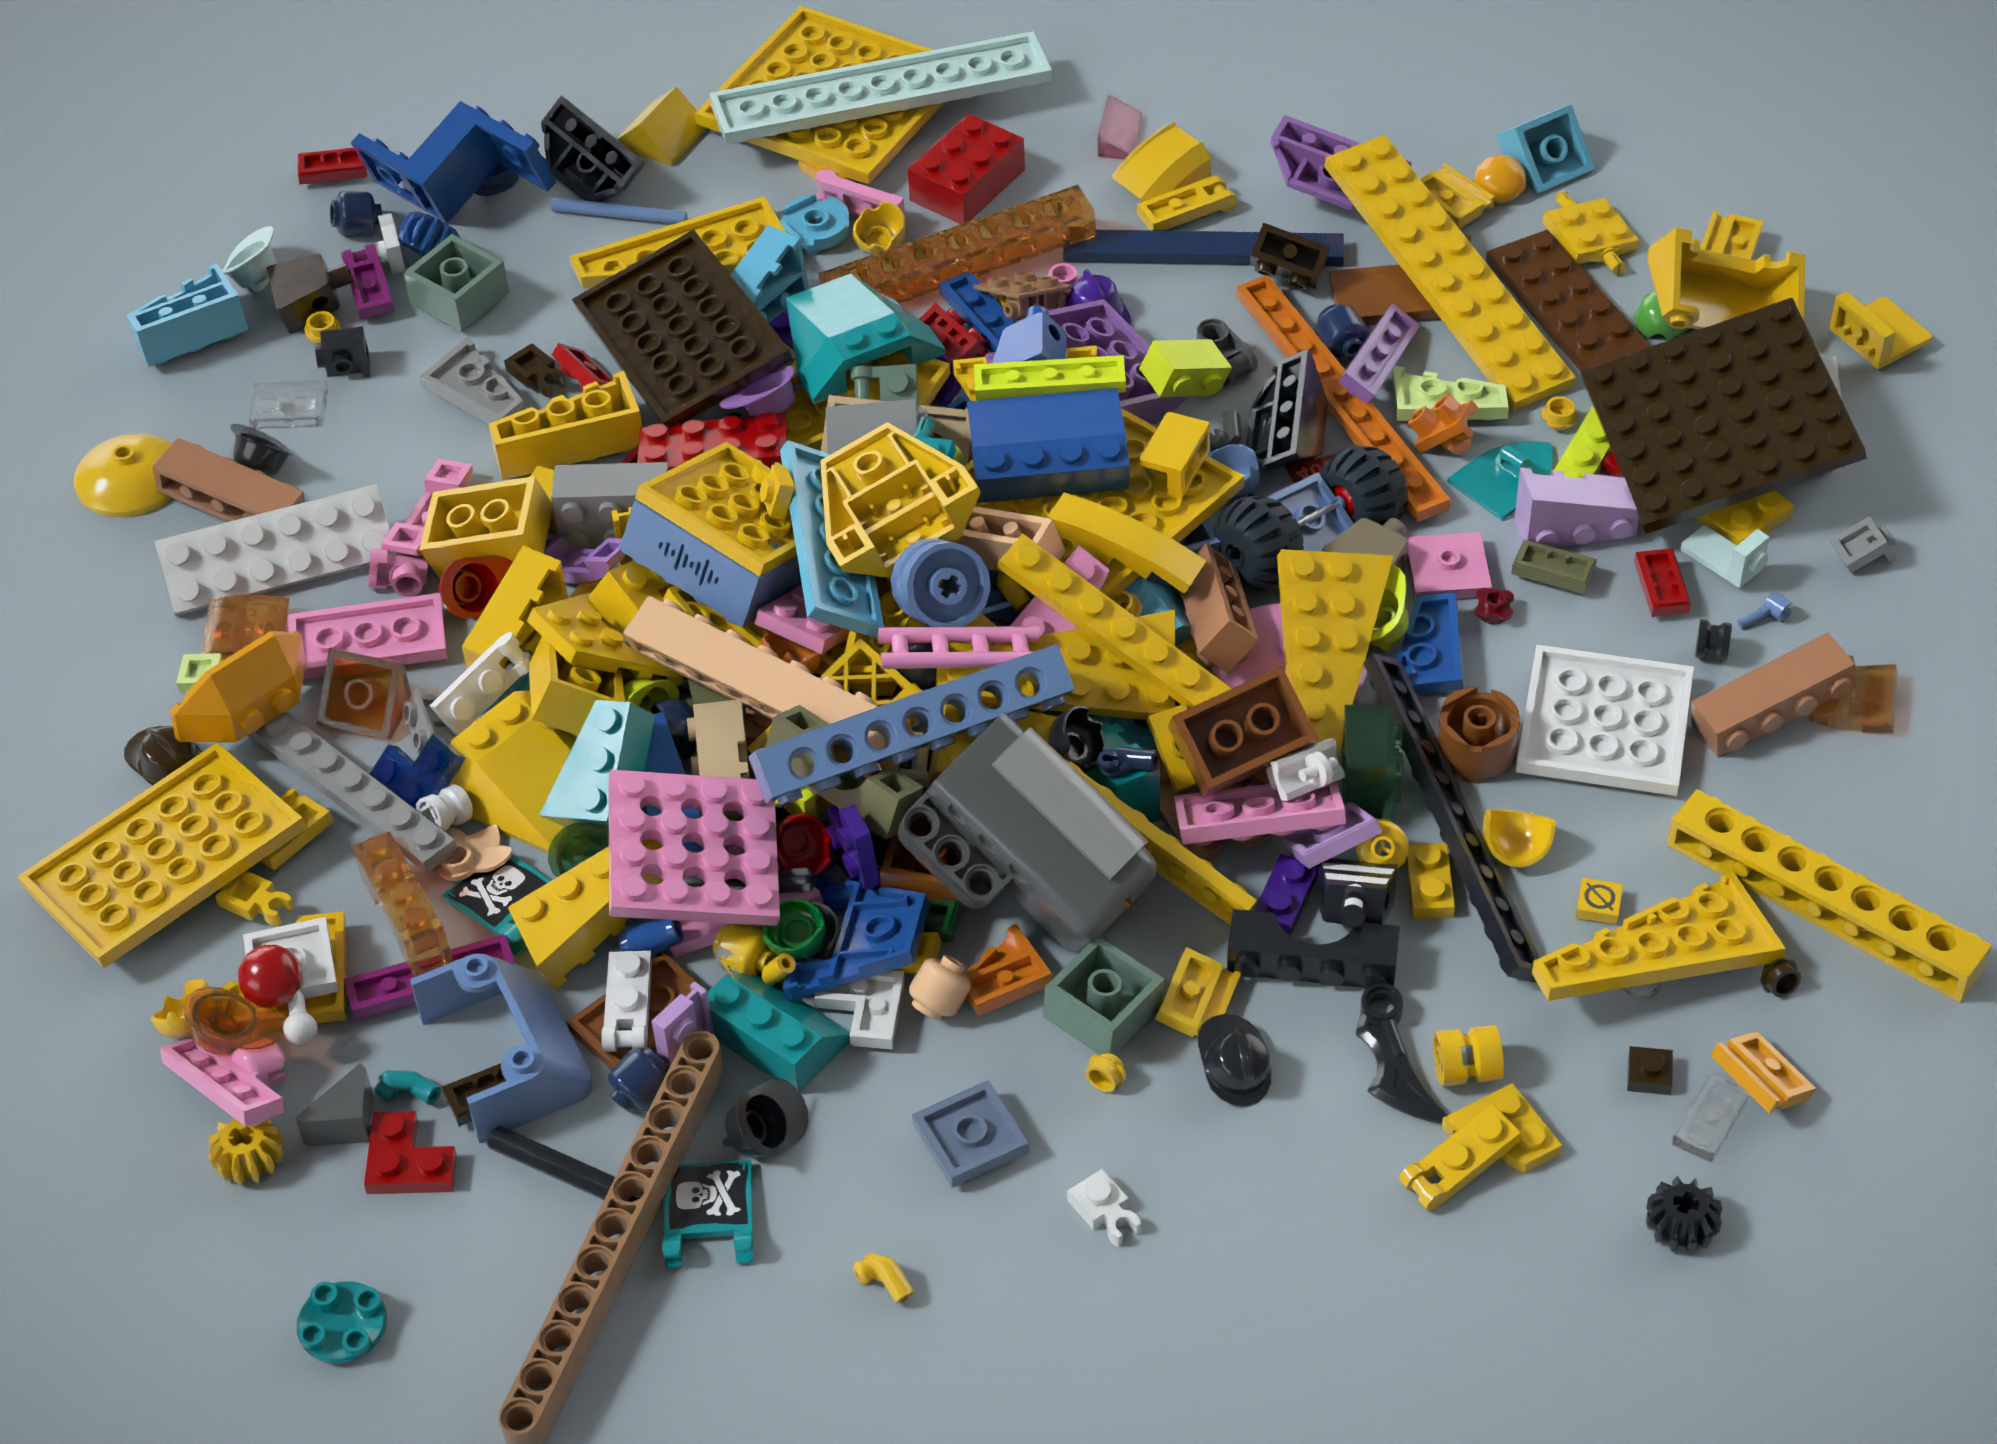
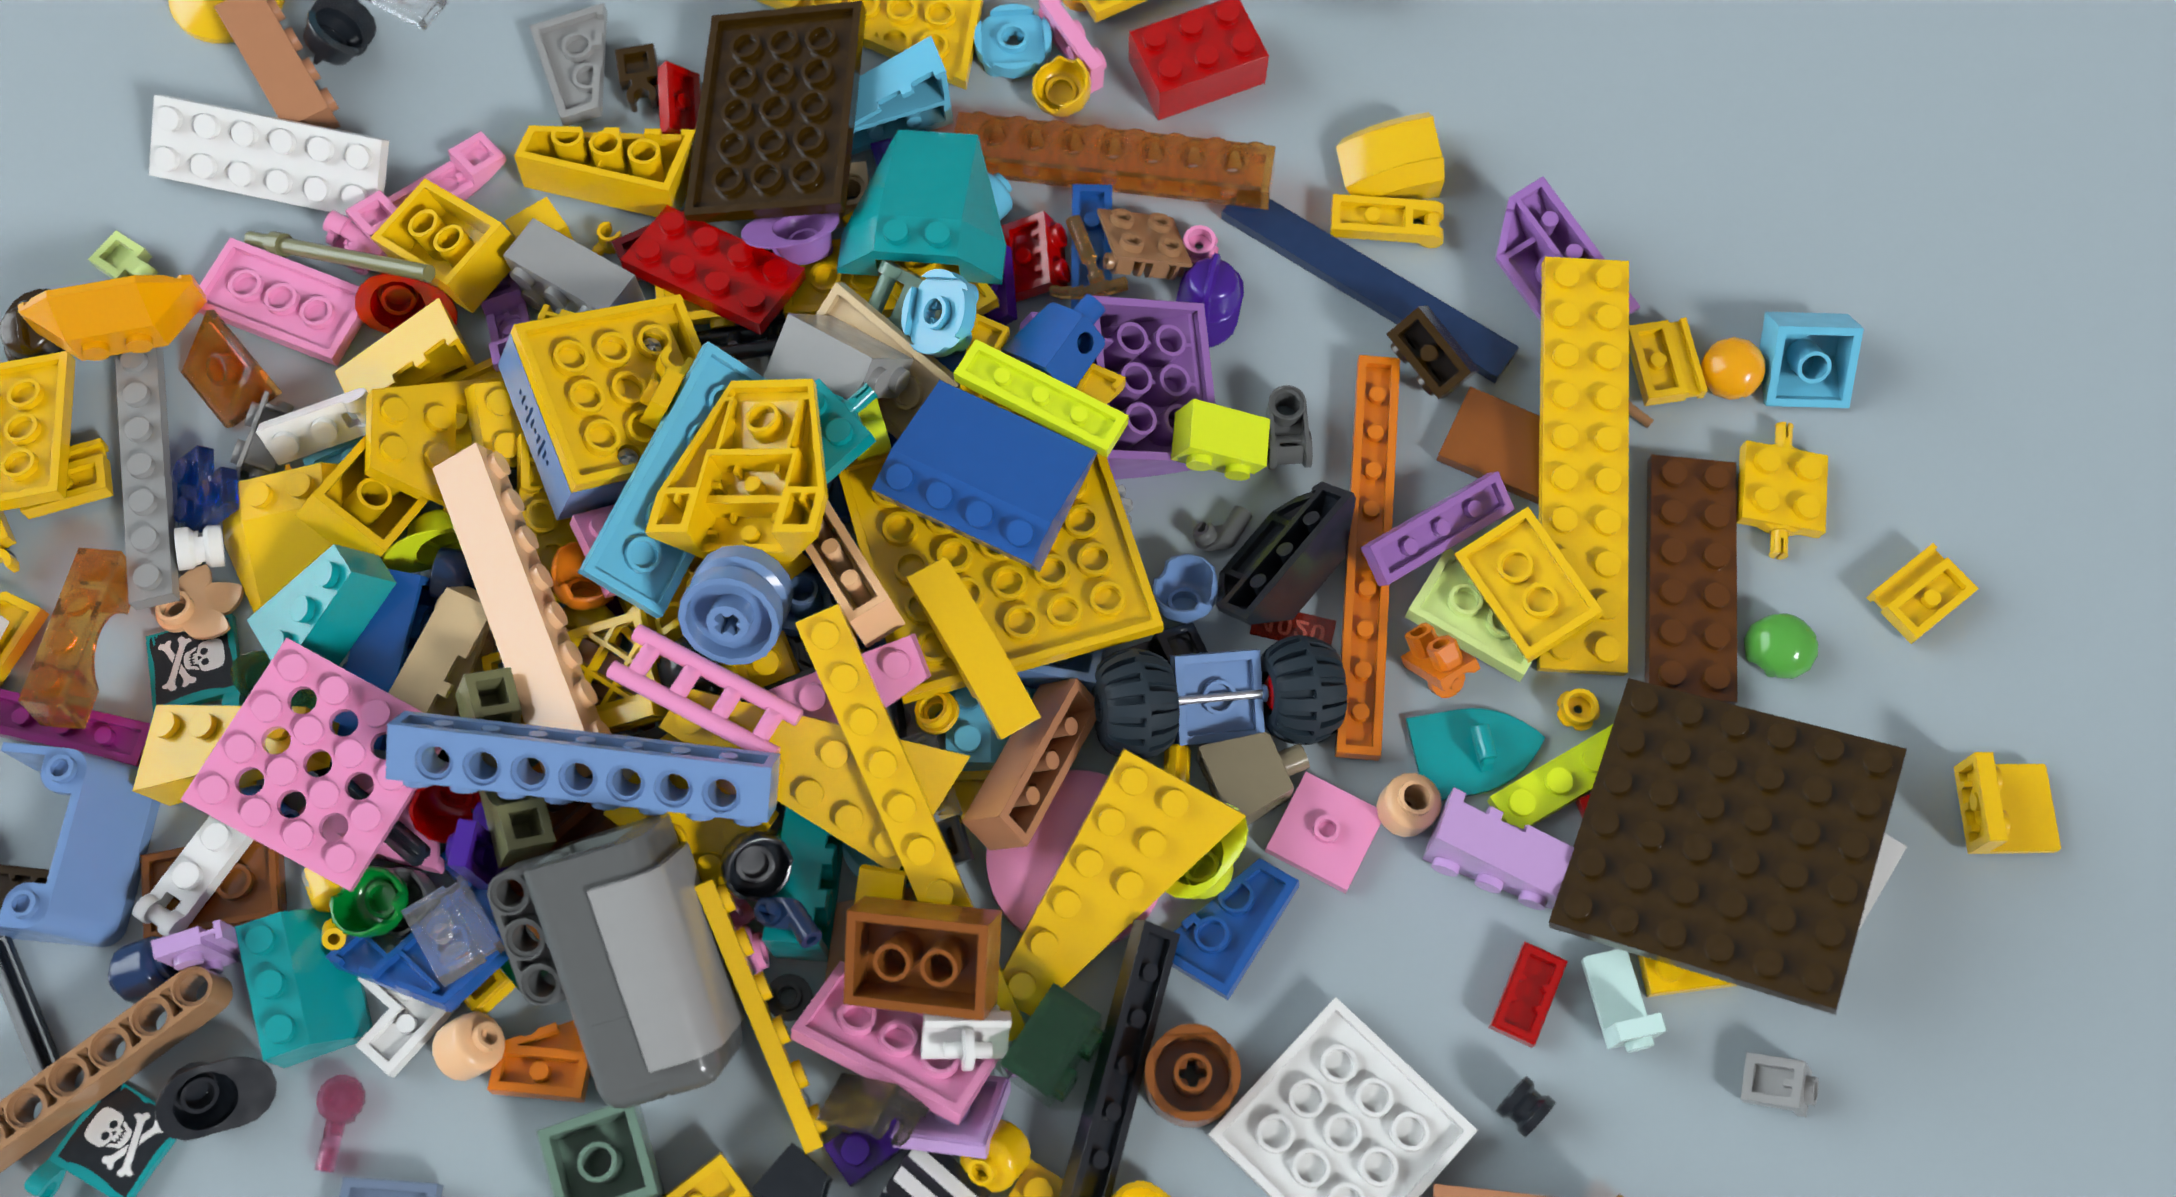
camera: 30 degrees right, 20 degrees up
clear orange slope [202,595,290,660] -> none
clear pink slope [1098,95,1142,159] -> none
yellow panel [1140,412,1210,499] -> none
dark blue head [1315,304,1368,358] -> none
dark red plate [1474,588,1514,625] -> none
olive plate [1511,539,1597,594] -> none
yellow windscreen [1648,227,1806,330] -> none
medium blue hand [1737,592,1792,629] -> none
none -> olive bar [244,231,435,282]
none -> clear pink plate [314,1075,366,1173]
none -> clear plate [401,875,506,987]
none -> clear smoke hinge [816,1073,929,1147]
none -> medium azure plate [901,269,979,357]
none -> clear orange piece [1049,215,1128,299]
none -> light nougat head [1377,773,1442,837]
none -> yellow plate [1454,507,1604,663]

